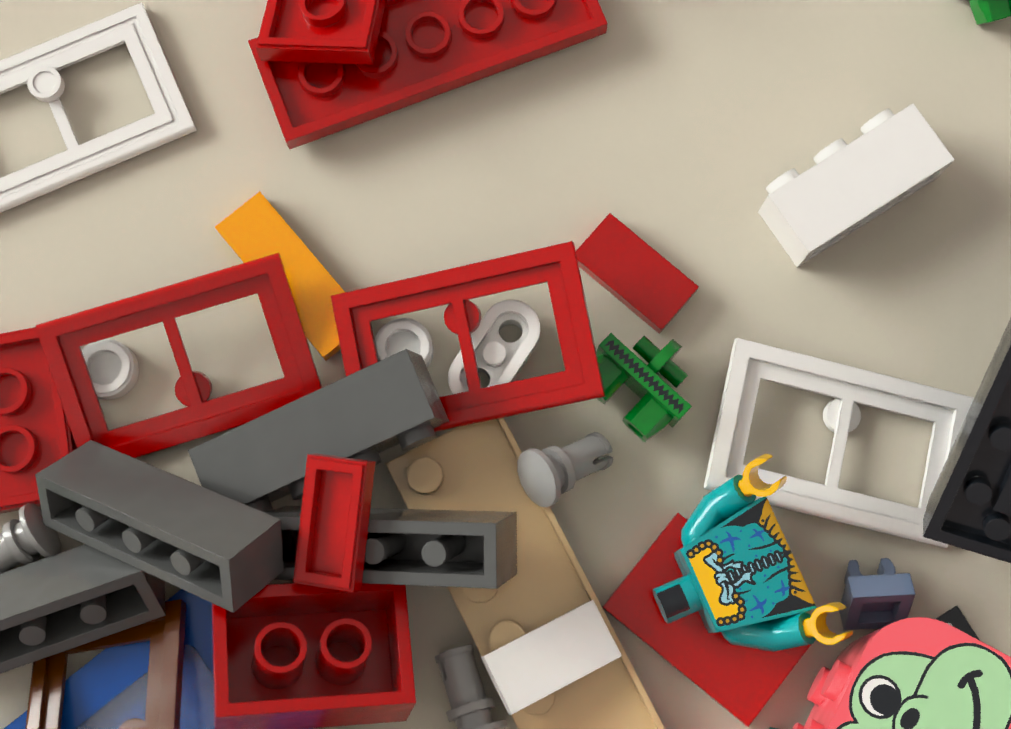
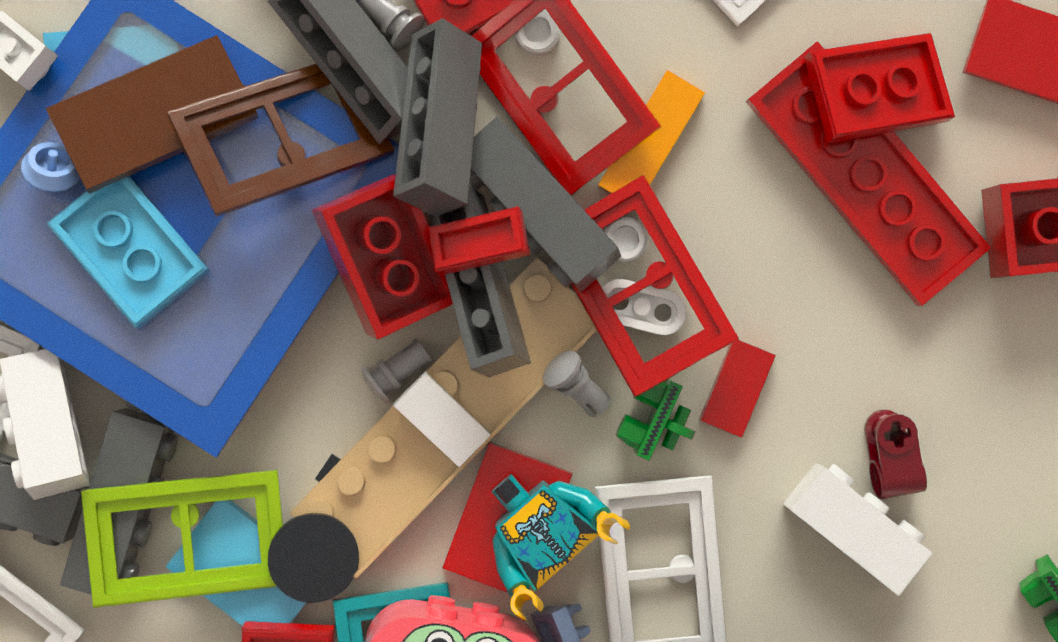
camera: 70 degrees right, 10 degrees up
none -> dark red piece [864,410,927,499]

